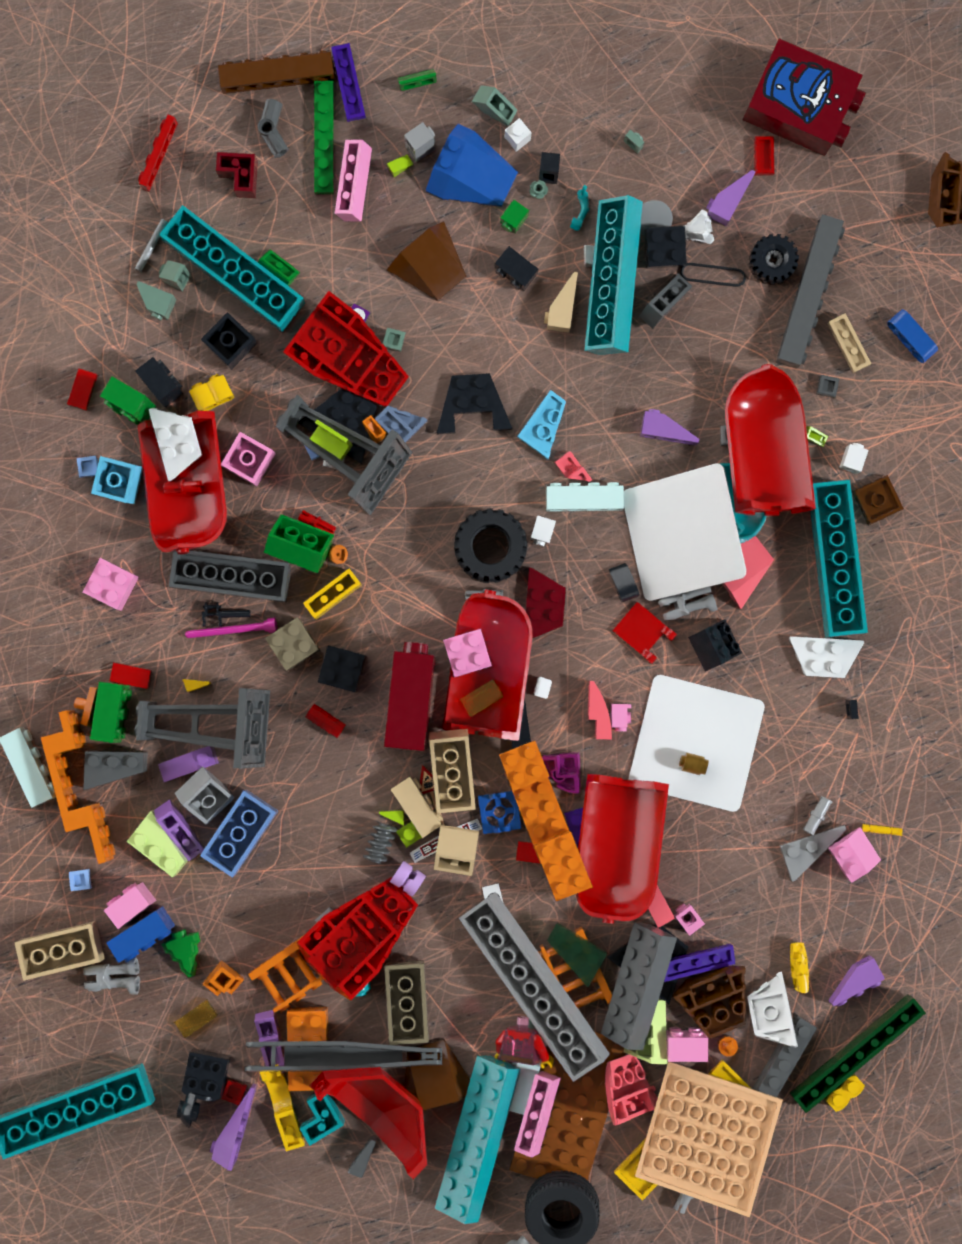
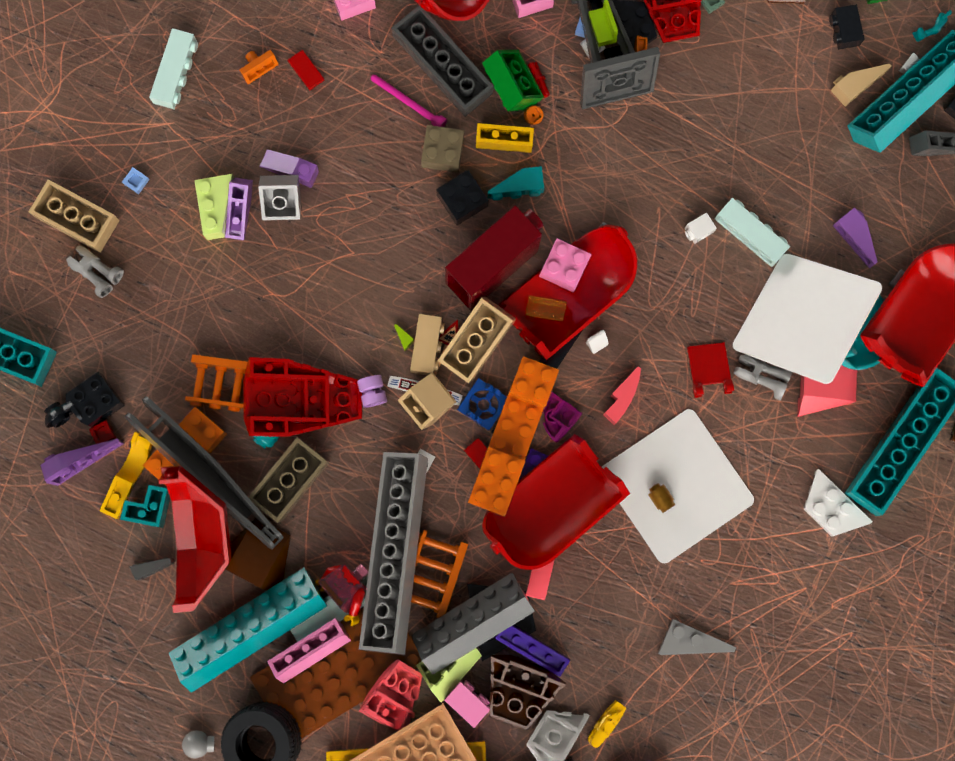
camera: 40 degrees right, 5 degrees down
orange bracket [41,710,115,864] -> none
dark grey wedge [84,751,148,790] -> none
green brick [90,682,132,743] -> none
bright pink brick [104,882,157,929] -> none
blue brick [106,906,175,963] -> none
dark grey piece [134,688,270,769] -> none
green rock [161,929,201,978] -> none
clear yellow tile [174,999,218,1038] -> none
yellow piece [183,679,211,692] -> none
medium blue brick [200,790,278,877] -> none
black piece [202,602,251,627] -> none
orange brick [203,960,244,996] -> none
medium lavender slope [254,1010,285,1073] -> none
red axle [305,704,346,738] -> none
dark grey piece [363,821,397,864] -> none
sand blue wing [375,406,428,443] -> none
lime plate [397,821,422,848] -> none
black wing [437,373,512,435] -> none
black tyre [454,508,527,583] -> none
medium azure wing [517,390,566,459] -> none
dark red wing [526,567,566,639] -> none
clear green wing [547,922,608,987] -> none
coral slope [554,451,592,482] -> none
black panel [609,563,640,603] -> none
bright pink brick [610,704,631,731] -> none
bright pink brick [674,903,705,936] -> none
black slope [688,619,742,672] -> none
orange tile [718,1036,738,1056] -> none
light grey pin [803,796,832,836] -> none
bright pink slope [828,827,881,883] -> none
black tile [845,700,859,719] -> none
yellow wheel [862,824,902,836] -> none
none -> teal slope [487,166,544,201]

